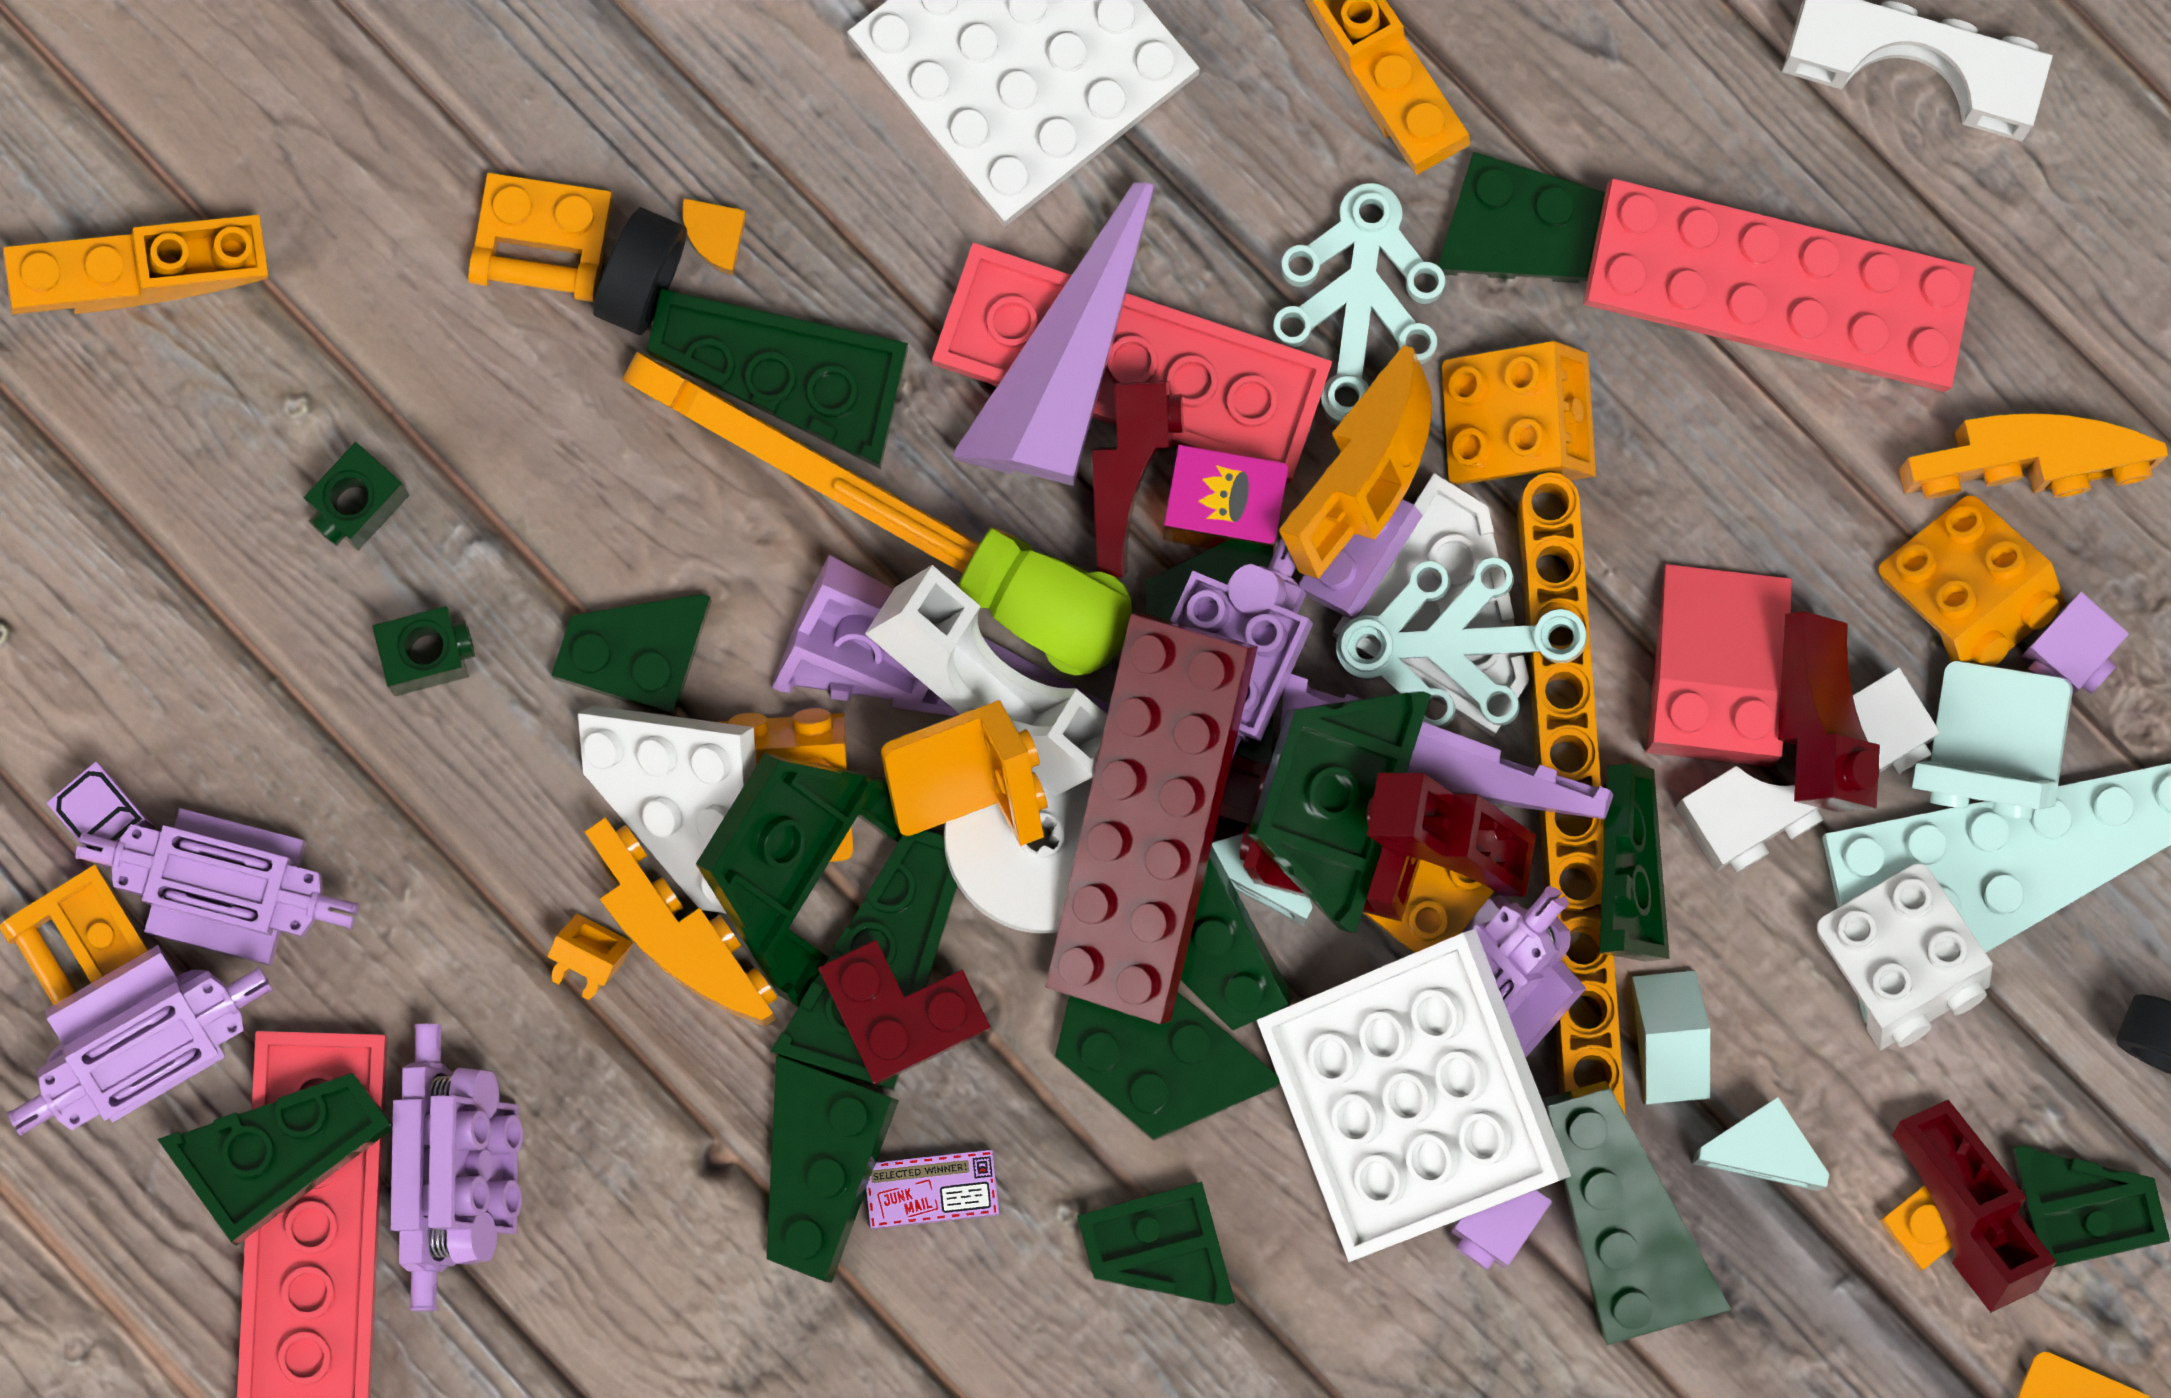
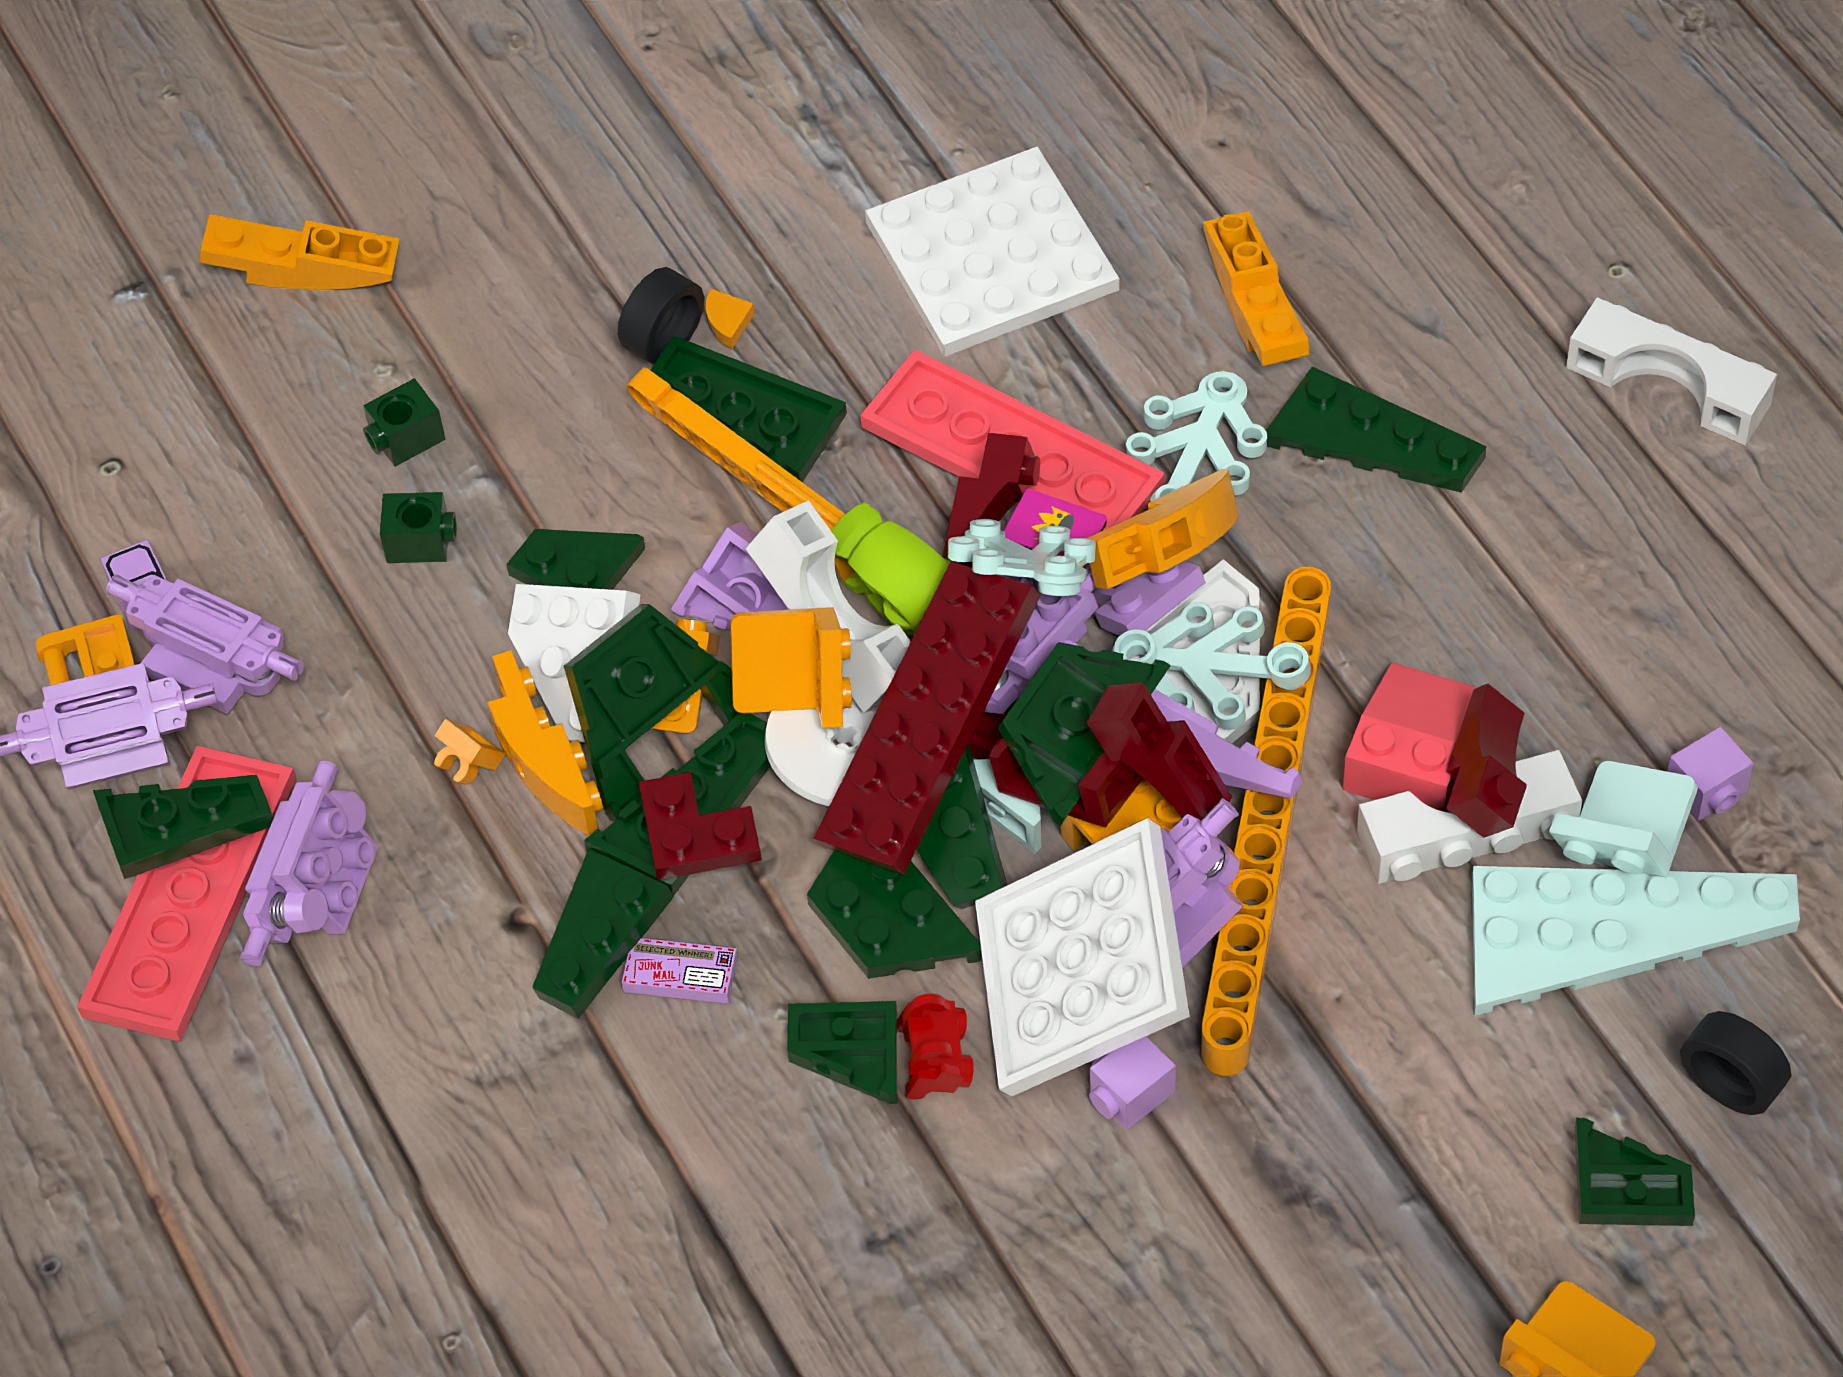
camera: 20 degrees right, 25 degrees down
light orange plate [468,173,613,302] -> none
lavender wedge [953,182,1154,486] -> none
light orange bracket [1442,341,1596,485] -> none
wing [1543,1081,1731,1345] -> none
coral plate [1583,179,1975,392] -> none
dark green wing [1599,763,1670,962] -> none
light aqua slope [1631,971,1710,1105] -> none
light aqua slope [1692,1097,1829,1191] -> none
white bracket [1817,864,1993,1051] -> none
light orange bracket [1879,496,2066,666] -> none
light orange plate [1879,1184,1953,1272] -> none
dark red slope [1892,1099,2057,1313] -> none
light orange slope [1899,413,2168,499] -> none
none -> red piece [897,994,974,1099]
none -> light aqua plant [948,519,1096,596]

